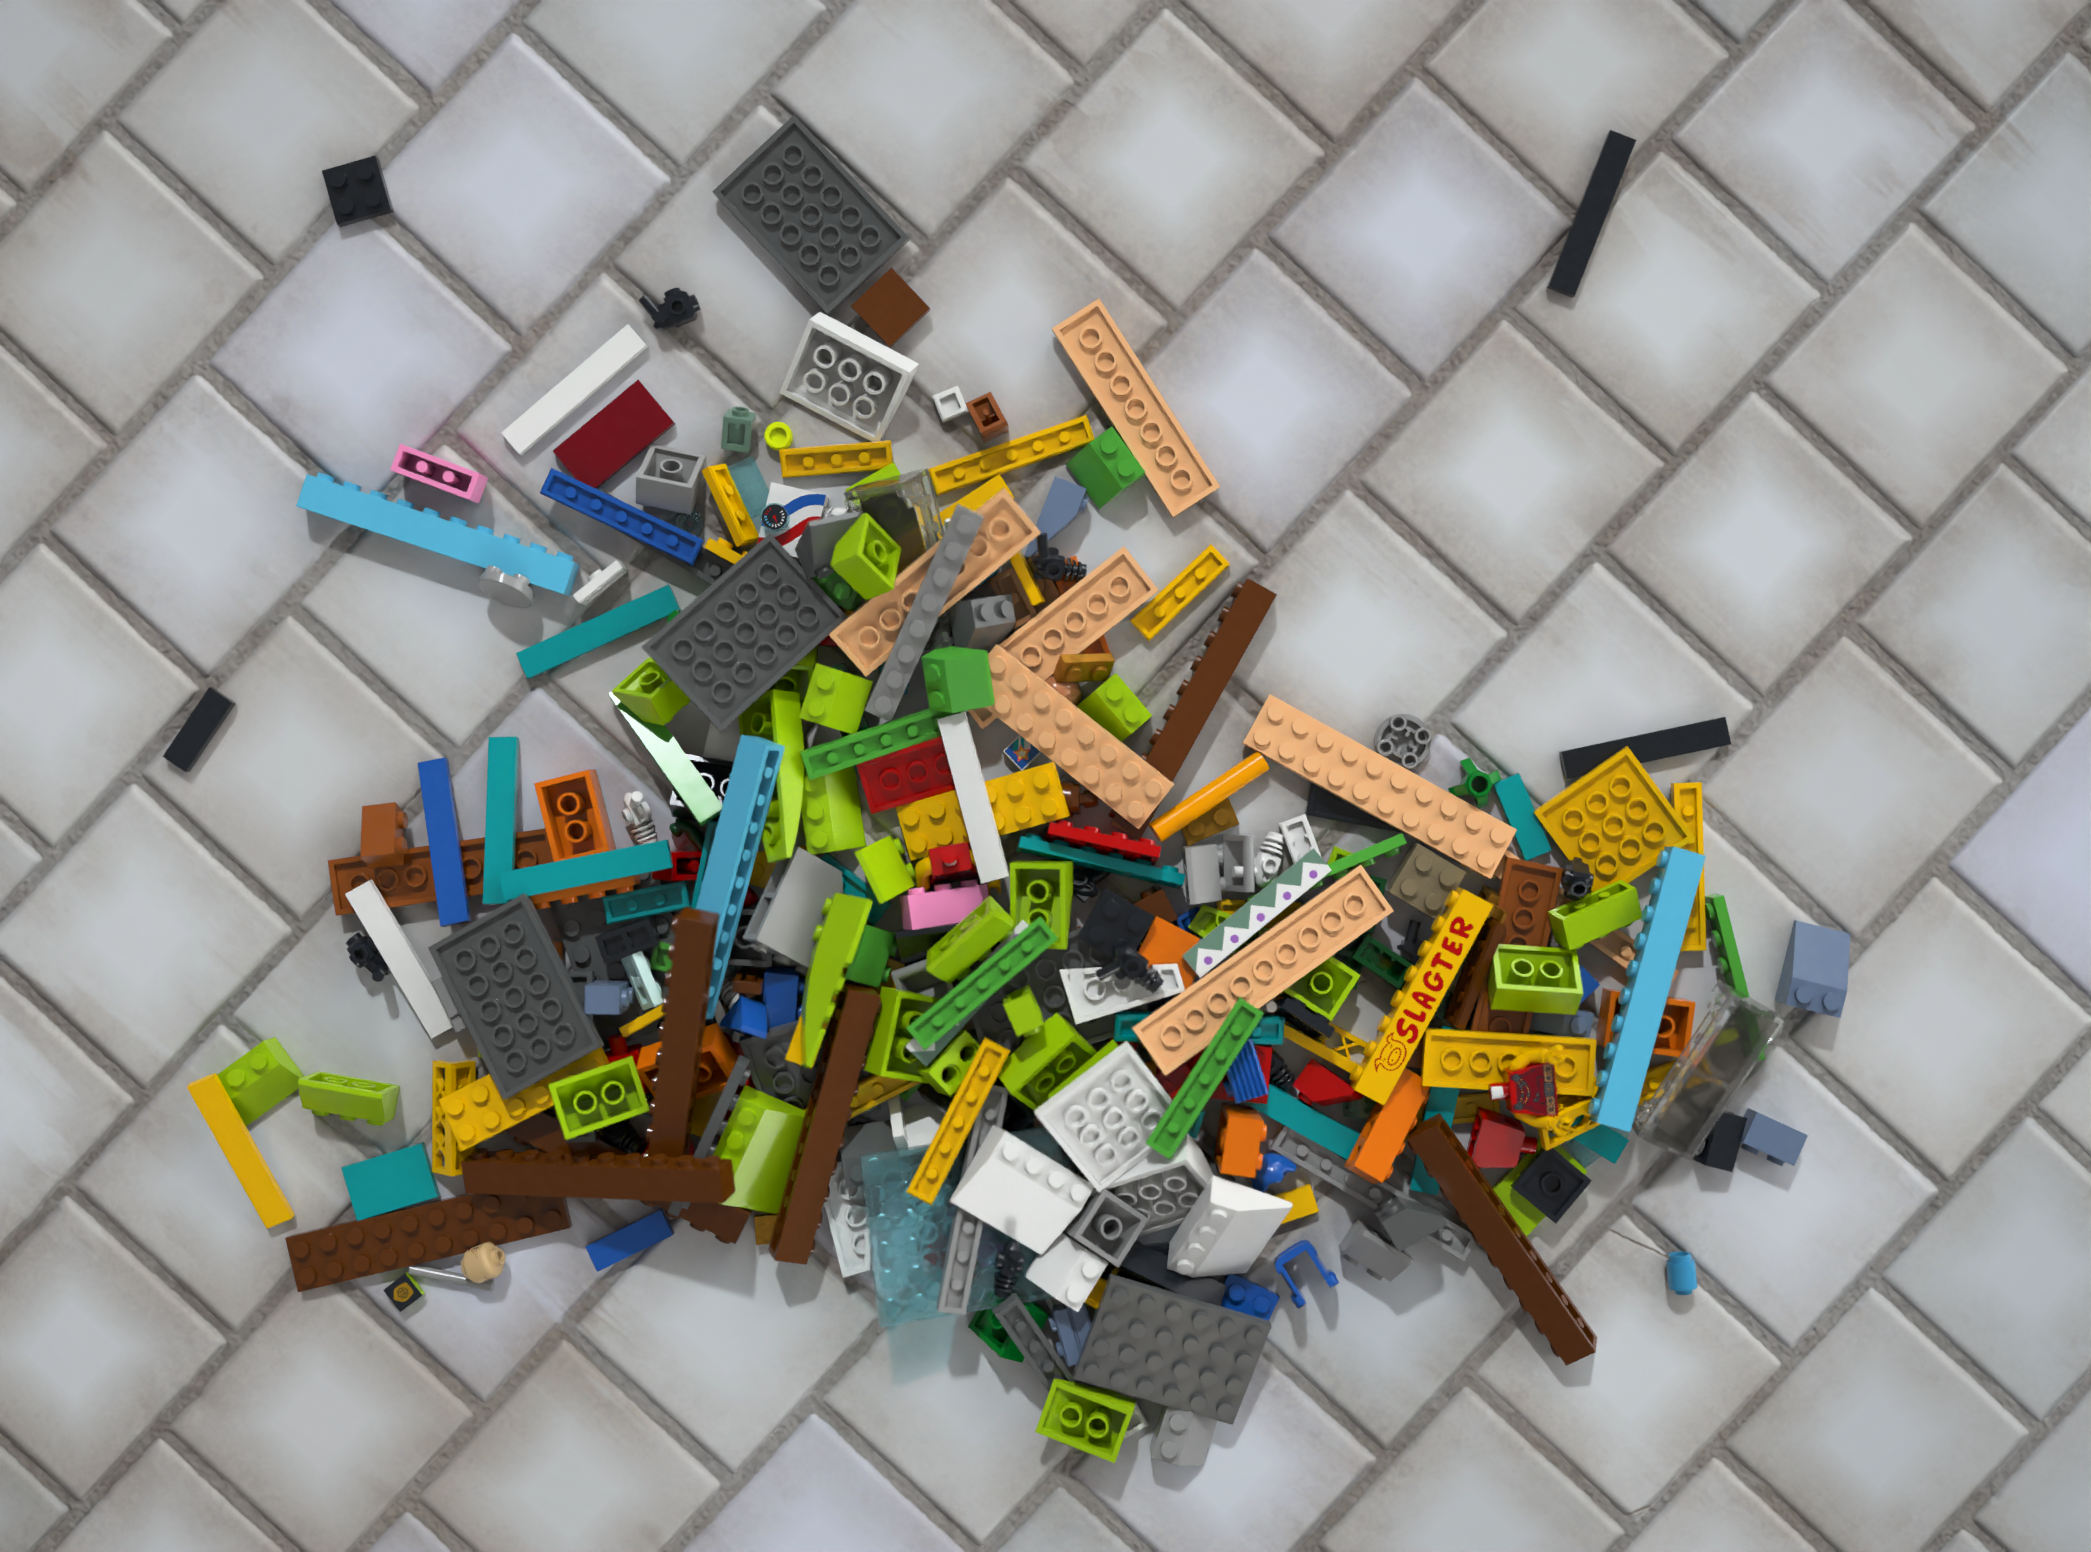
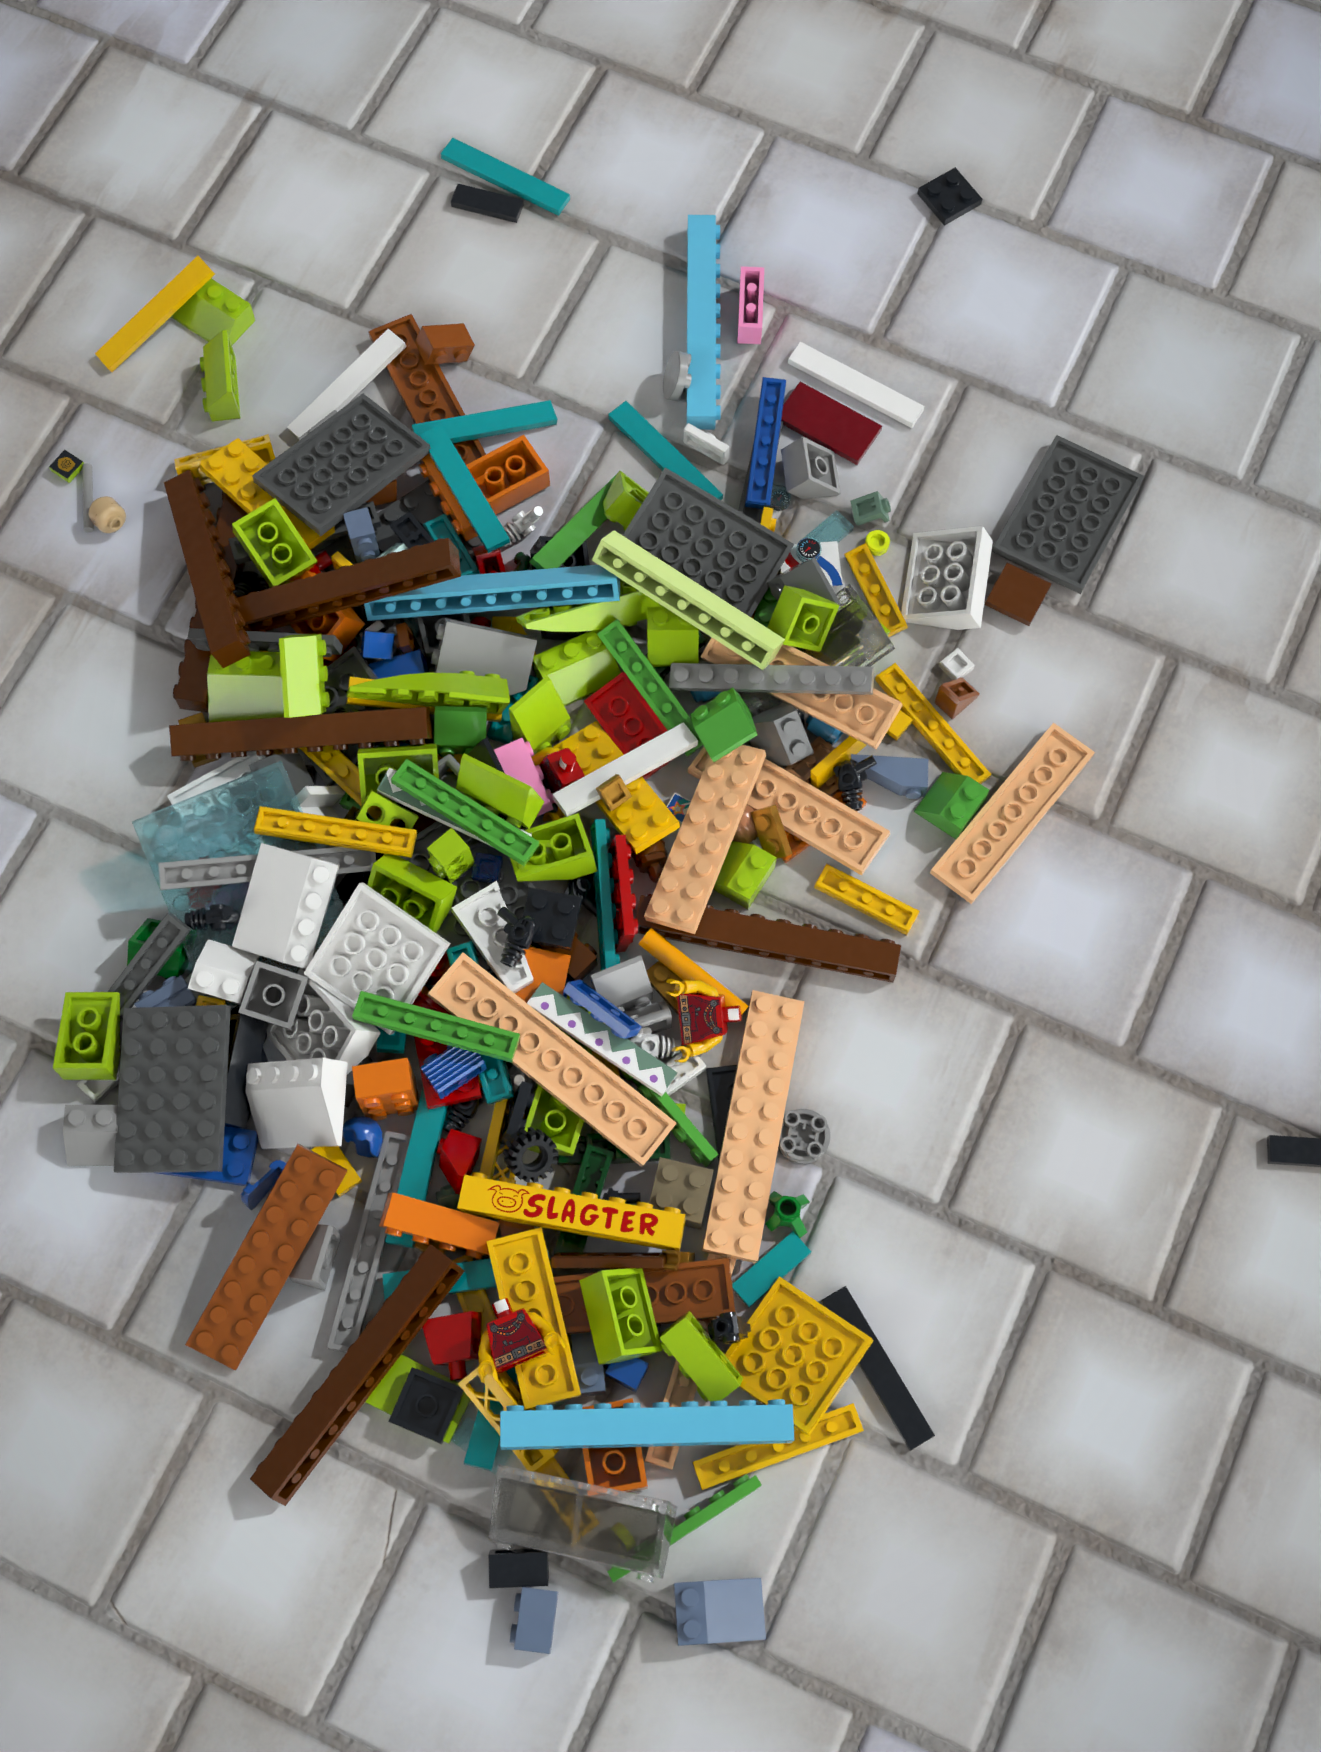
camera: 75 degrees right, 20 degrees down
reddish brown plate [285,1193,572,1292] -> none
teal tile [341,1142,440,1221] -> none
black piece [345,932,390,982] -> none
blue tile [418,757,471,927] -> none
blue tile [585,1208,674,1272] -> none
black piece [639,288,701,330] -> none
yellow tile [702,464,759,547] -> none
dark grey slope [1373,1197,1449,1252] -> none
dark azure brick [1666,1251,1698,1295] -> none
none -> dark orange plate [185,1144,347,1371]
none -> slope [279,634,330,718]
none -> teal tile [441,137,570,216]
none -> clear blue tile [471,852,503,883]
none -> black tyre [503,1127,558,1182]
none -> blue plate [563,979,642,1039]
none -> yellowish green brick [592,530,785,670]
none -> pearl gold tile [595,774,632,811]
none -> torso [666,979,742,1062]

